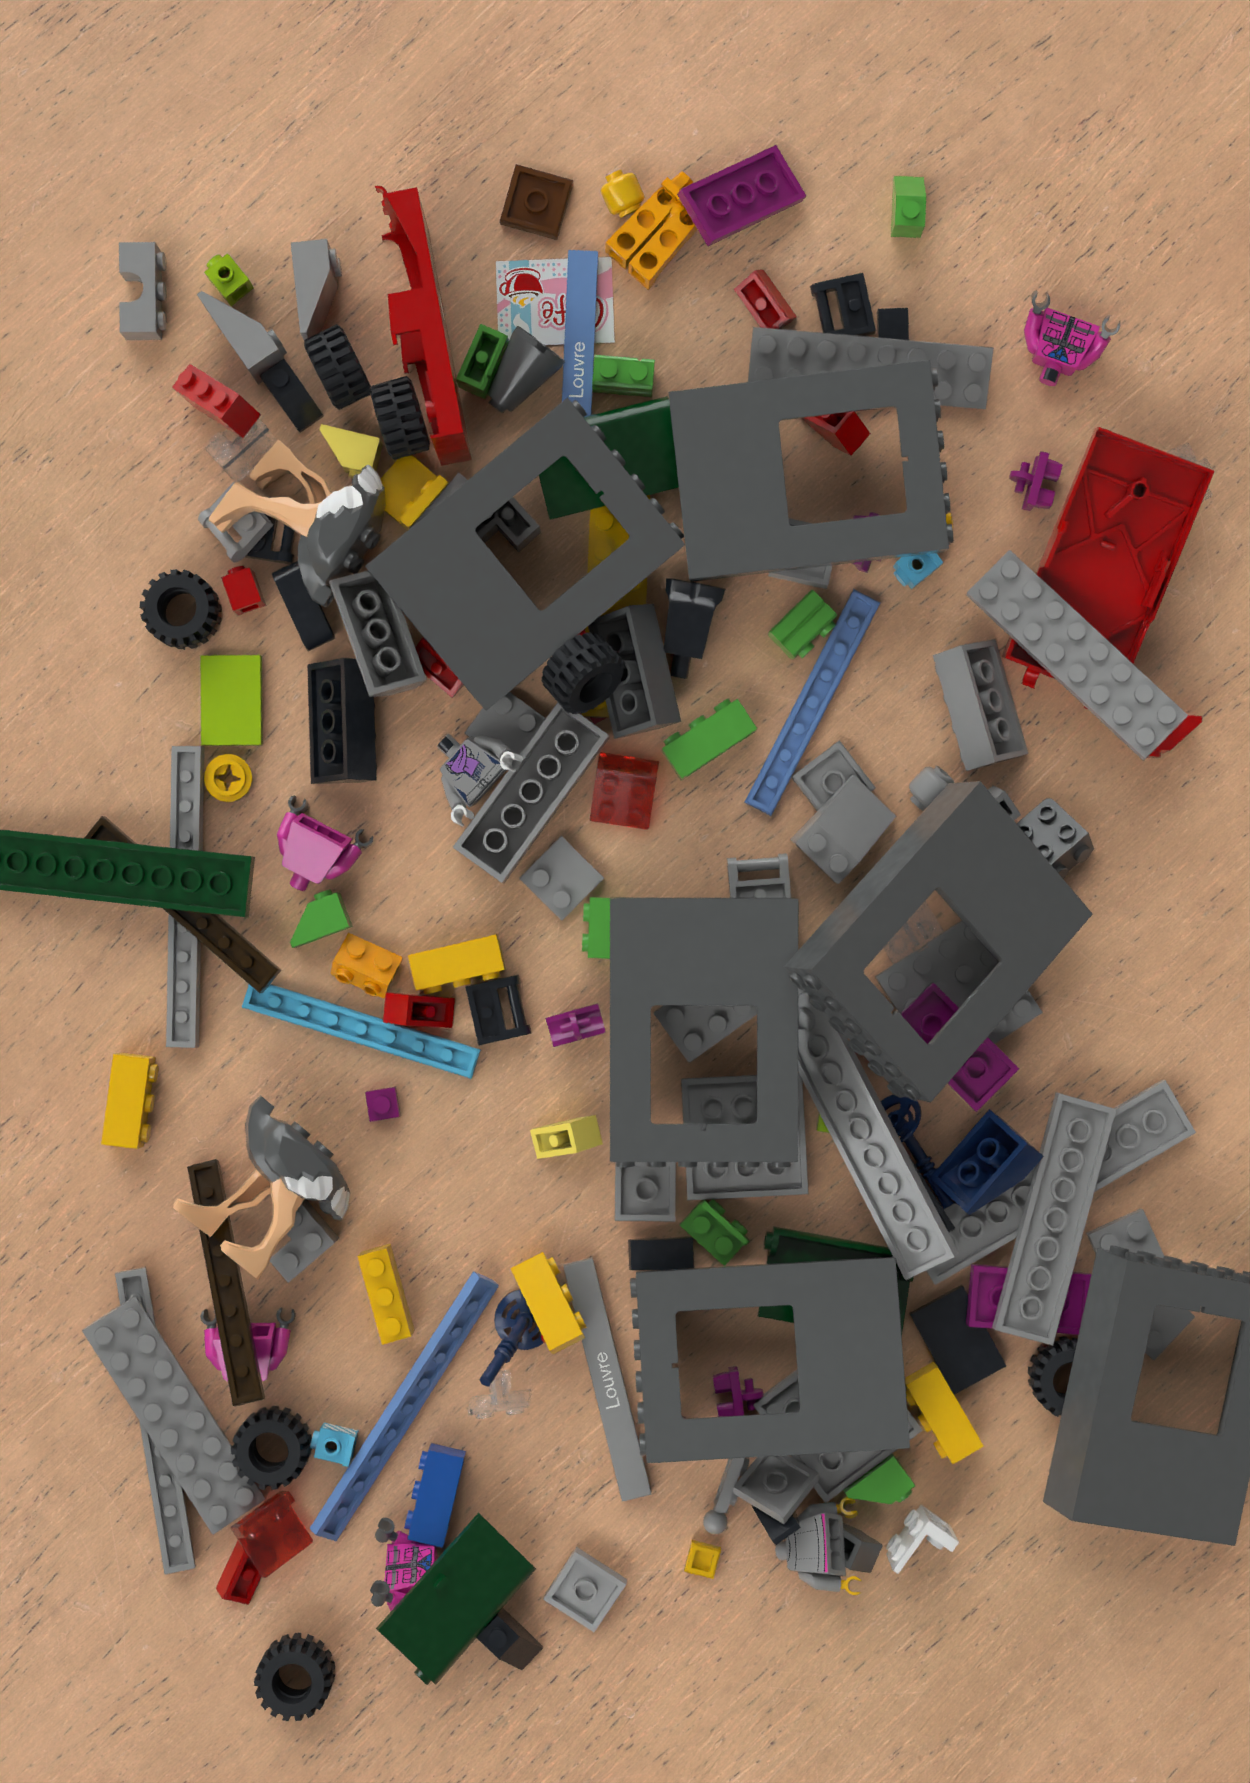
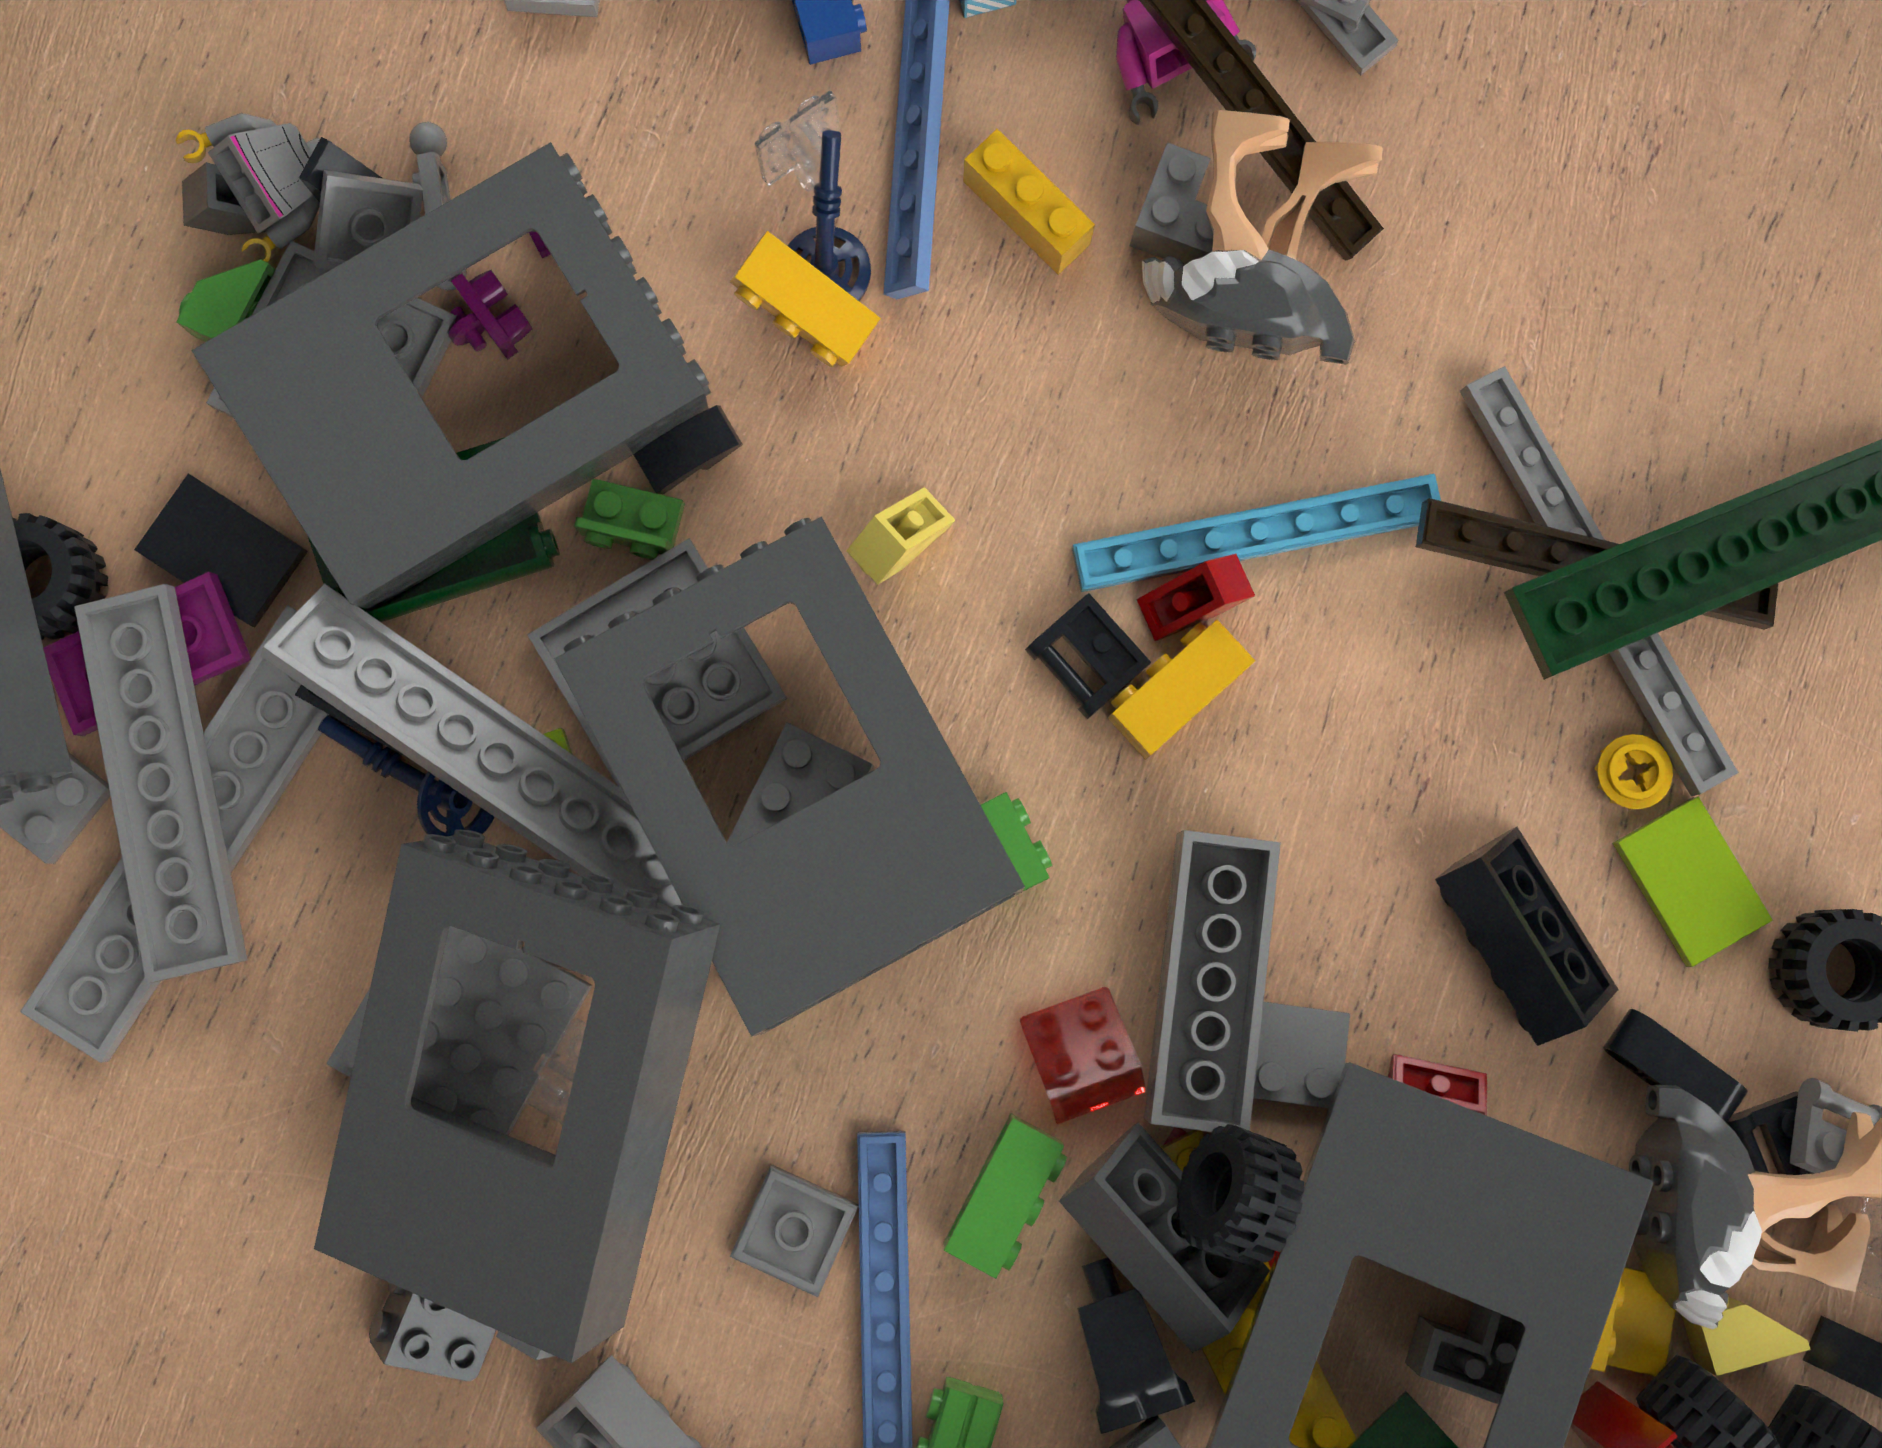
camera: 145 degrees right, 5 degrees down
yellow brick [101,1053,159,1149] -> none
red brick [221,566,266,616] -> none
dark pink torso [277,795,373,891] -> none
bright green slope [290,889,353,948] -> none
light grey slope [329,570,427,697] -> none
light orange bracket [330,932,403,998] -> none
magenta plate [365,1086,400,1122] -> none
torso [437,734,523,827] -> none
light grey plate [519,836,604,920] -> none
magenta hips [545,1003,606,1047] -> none
light grey tile [563,1257,651,1502] -> none
light grey plate [615,1162,676,1222] -> none
yellow tile [684,1540,721,1579] -> none
light grey plate [727,853,791,898] -> none
light grey slope [790,775,896,884] -> none
white bracket [886,1505,959,1574] -> none
magenta plate [900,982,1019,1112] -> none
yellow brick [905,1361,984,1465] -> none
light grey head [909,766,954,811] -> none
dark blue slope [930,1109,1044,1215] -> none

